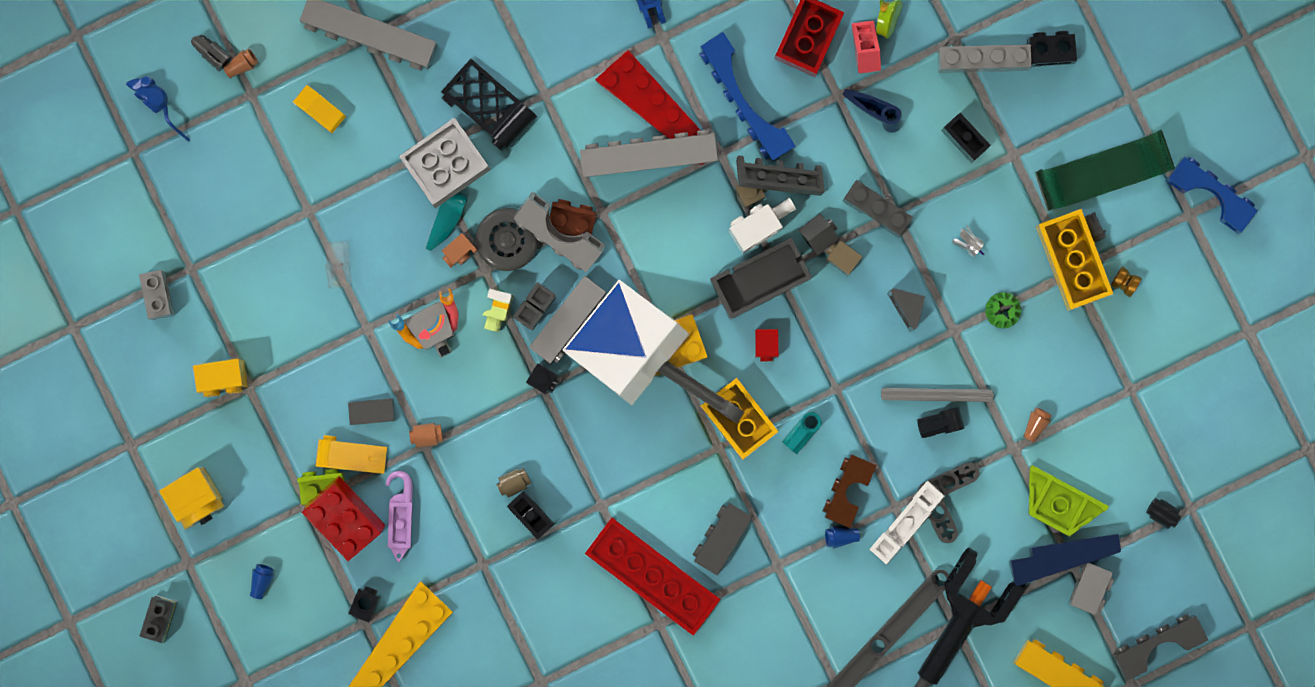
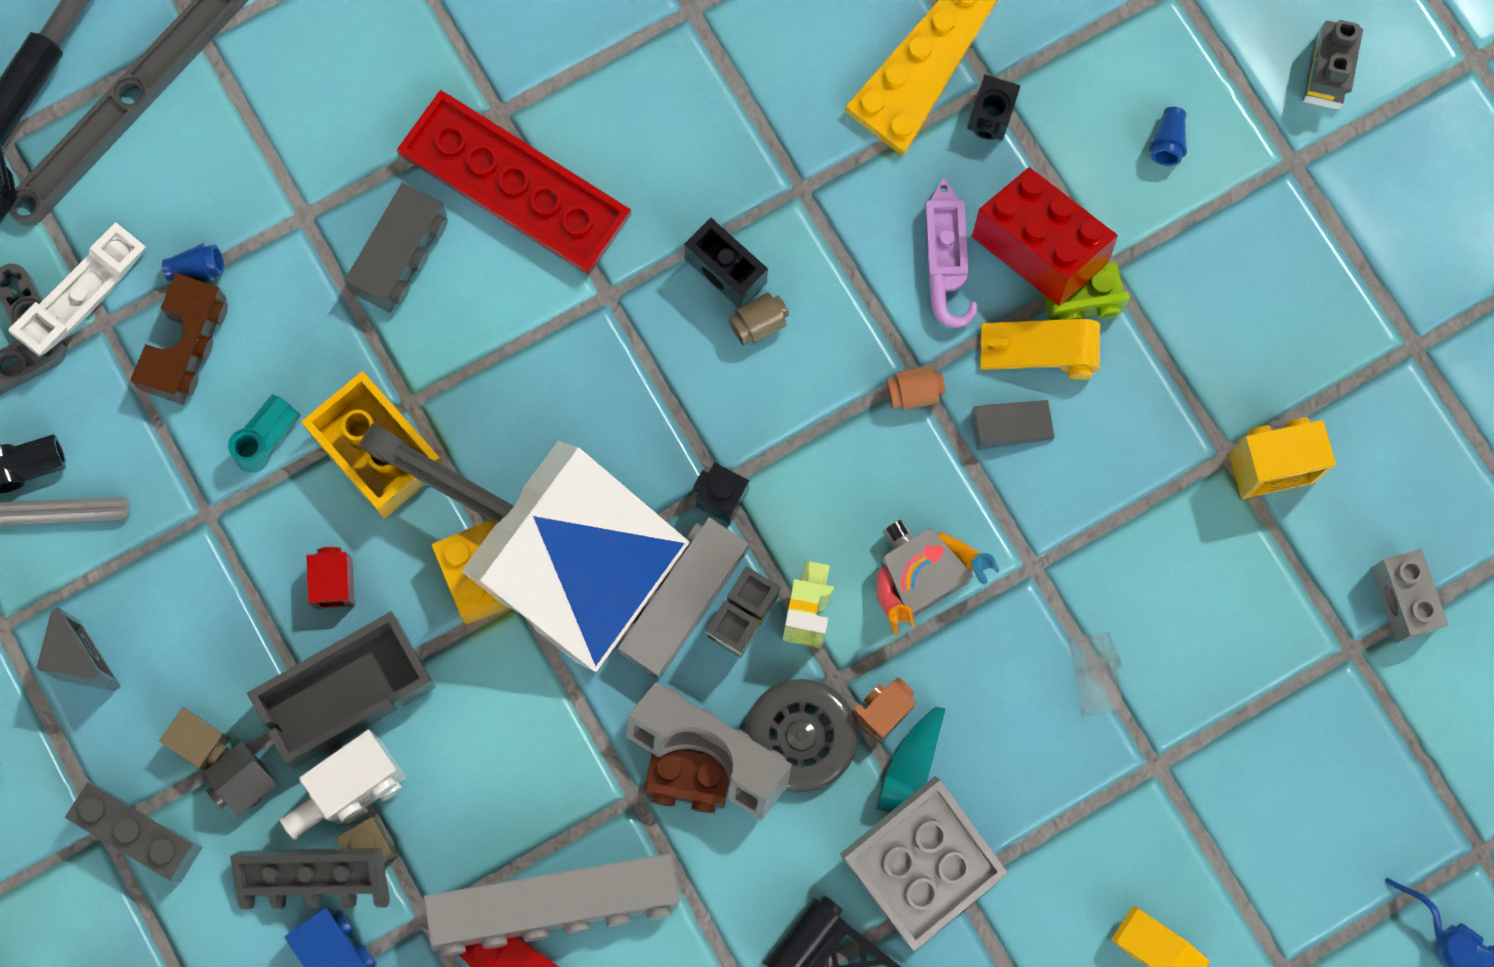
camera: 170 degrees right, 10 degrees down
yellow piece [159,467,225,530] -> none

